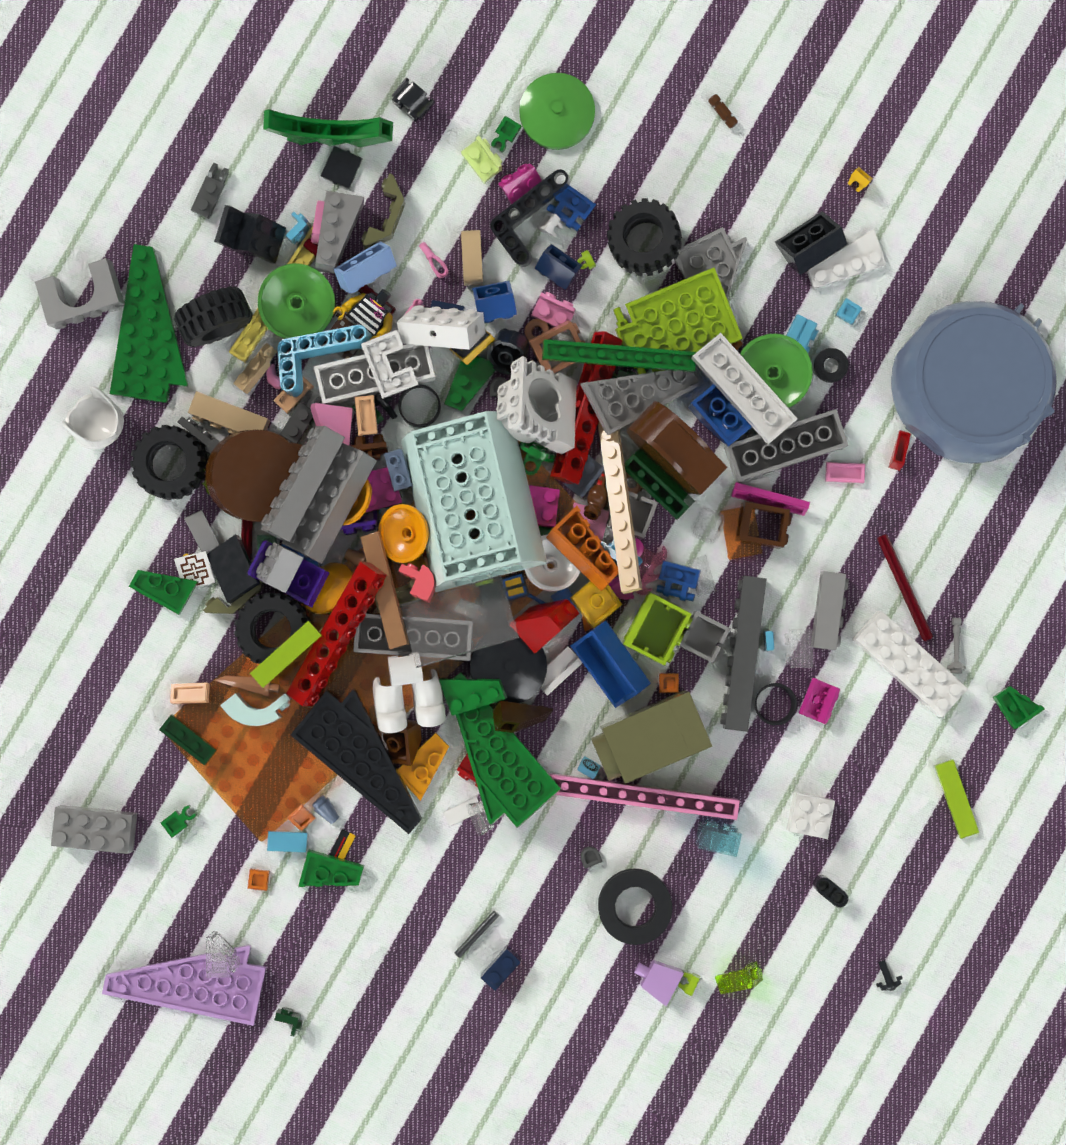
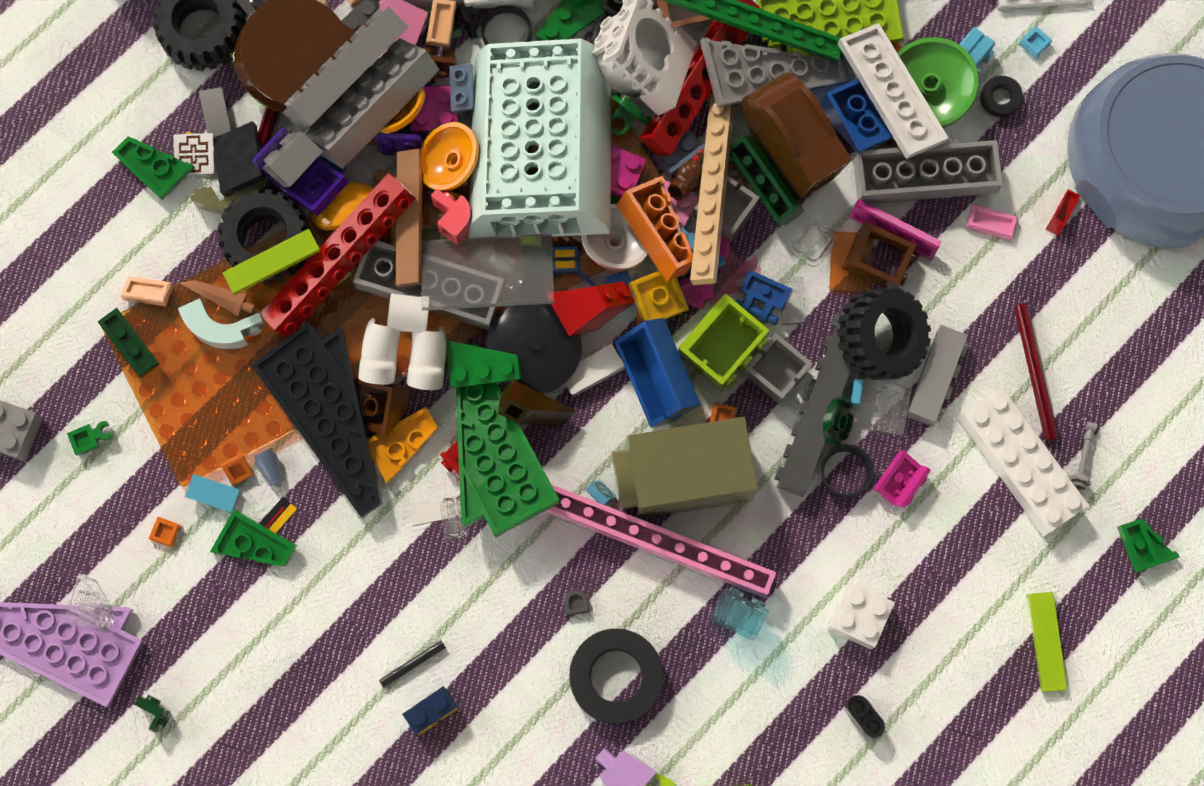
camera: 15 degrees right, 10 degrees down
none -> dark green tile [823,397,854,445]
none -> black tyre [837,287,931,380]

